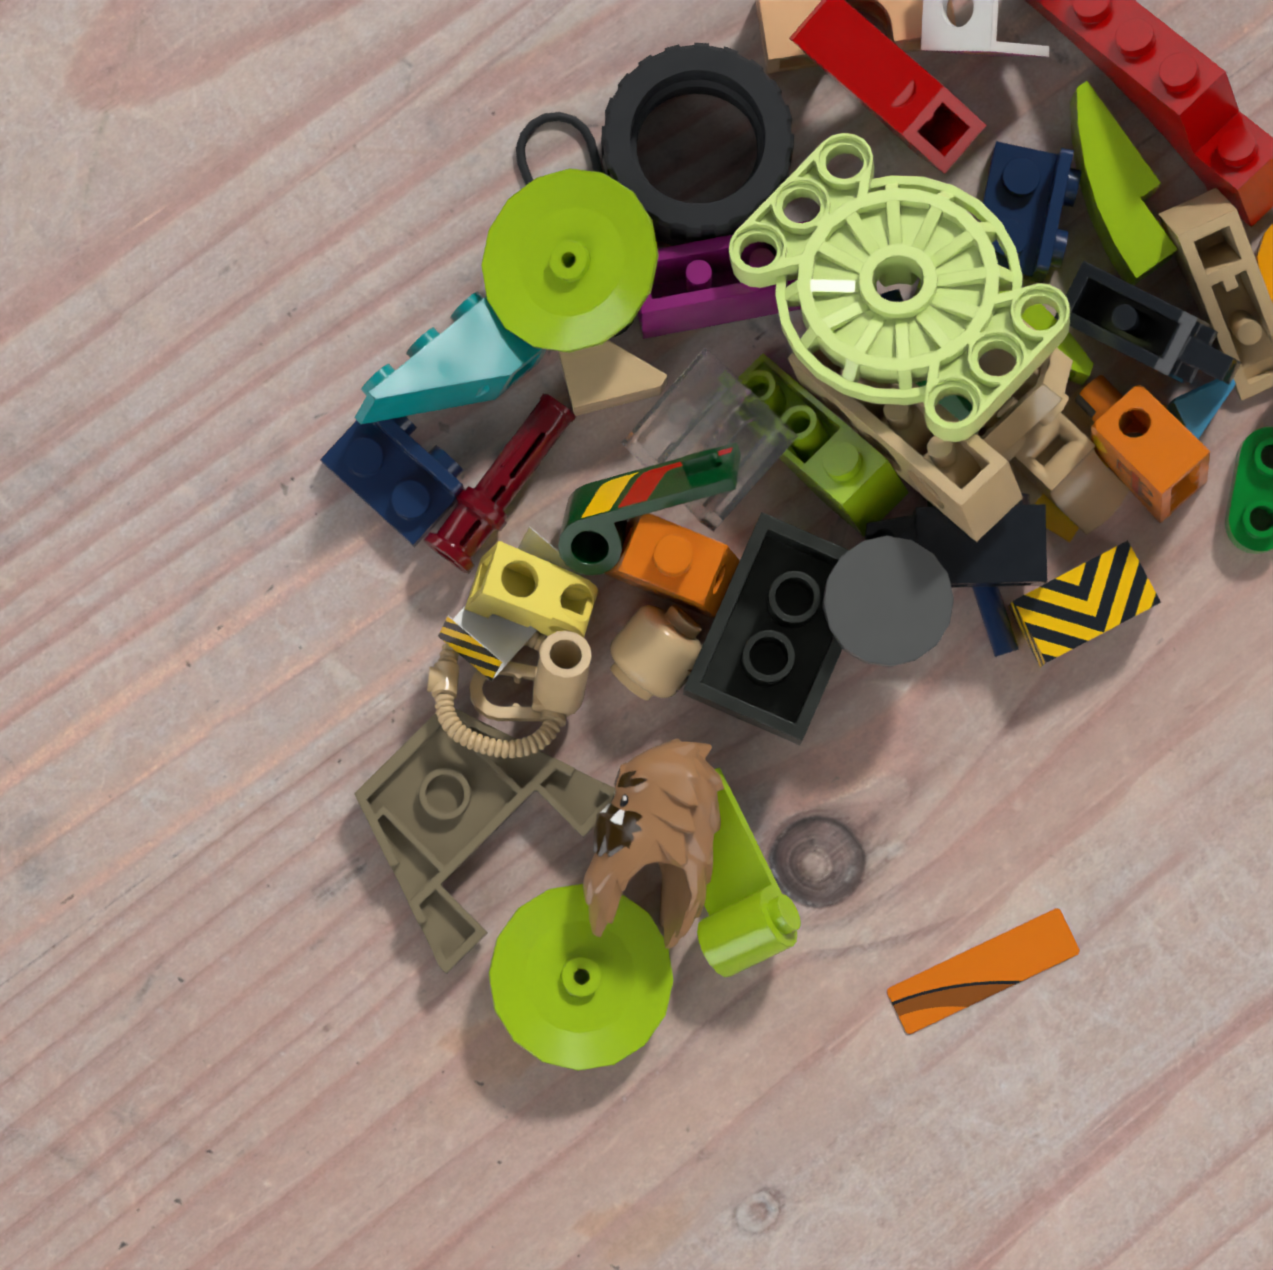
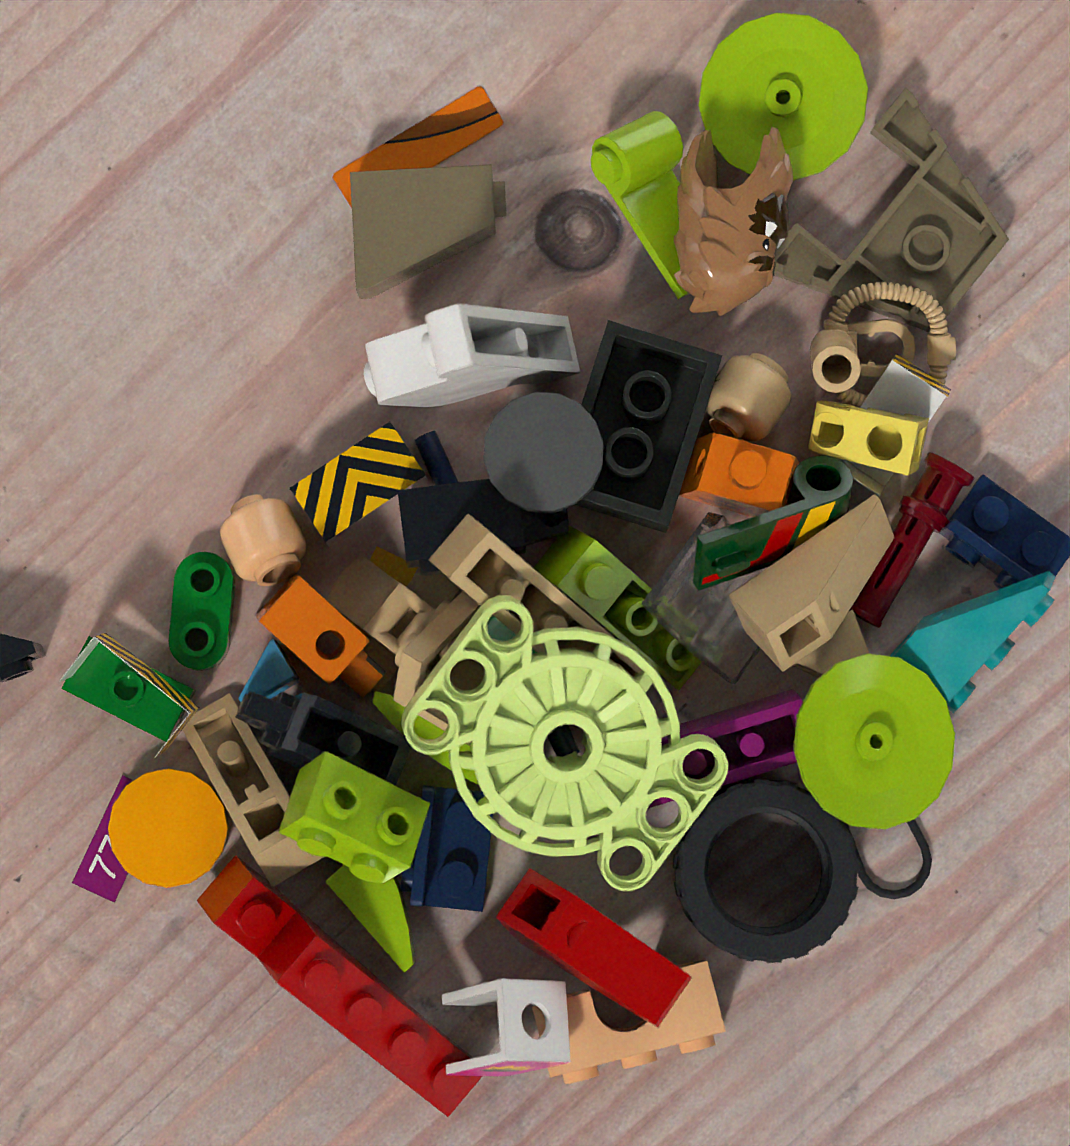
camera: 175 degrees right, 0 degrees up
none -> light nougat head [220,494,307,586]
none -> lime brick [278,751,430,883]
none -> dark tan slope [350,164,507,299]
none -> white brick [364,303,581,407]
none -> tan slope [729,494,894,672]

